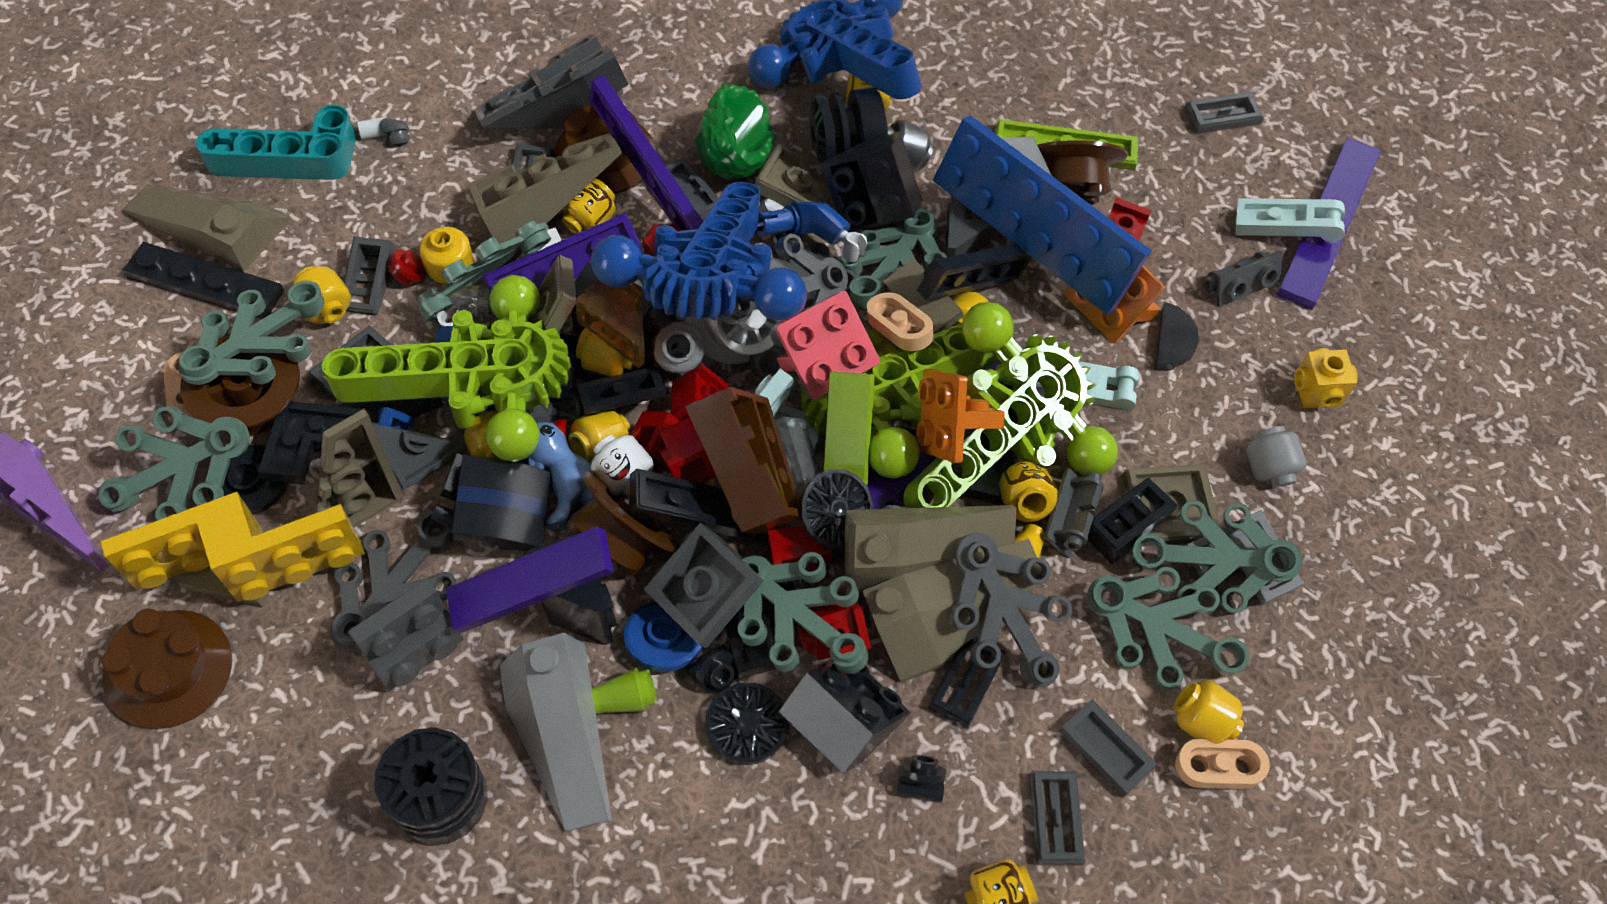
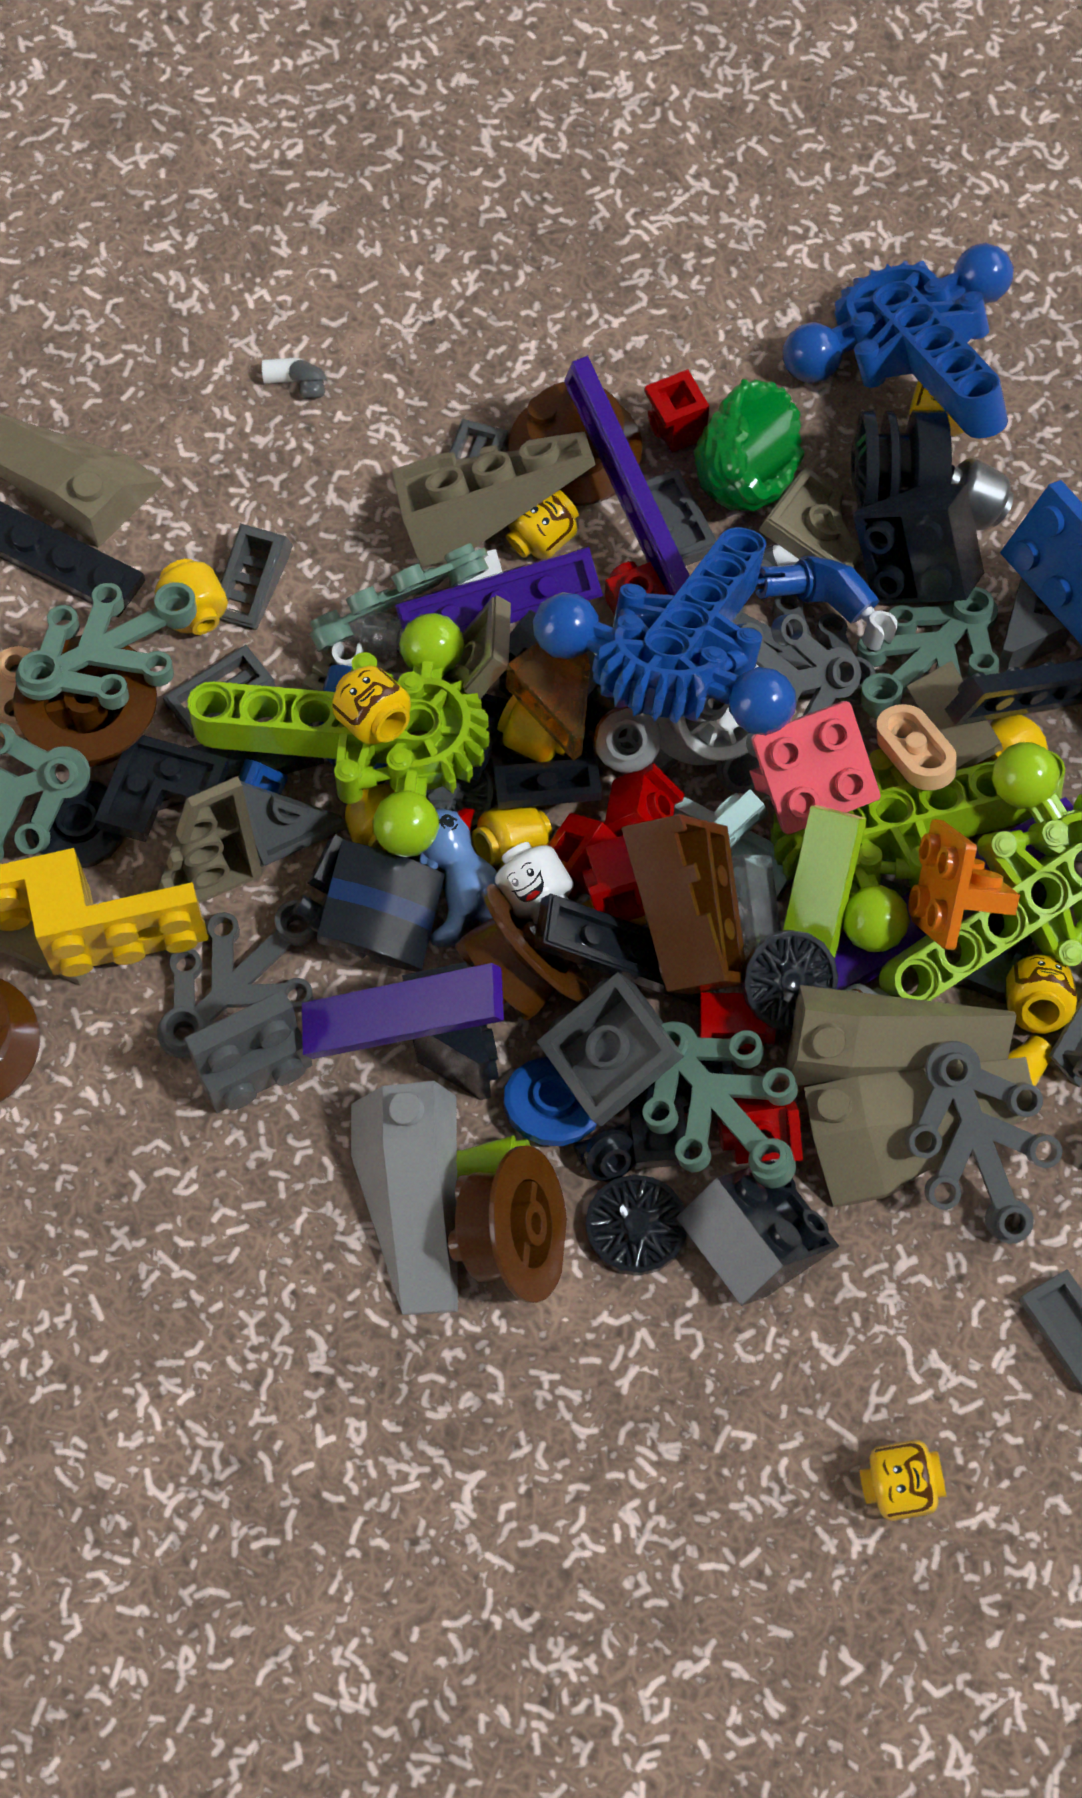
camera: 15 degrees right, 5 degrees up
teal beam [196,104,356,180] -> none
black wheel [375,727,487,846] -> none
red plate [388,249,426,286] -> none
yellow head [419,227,474,284] -> none
dark grey wedge [474,33,628,129] -> none
black plate [897,755,946,803] -> none
black tile [928,637,1006,729] -> none
dark grey tile [1030,771,1085,866] -> none
none -> yellow head [332,665,411,745]
none -> reddish brown piece [448,1145,567,1303]
none -> red brick [644,369,710,453]

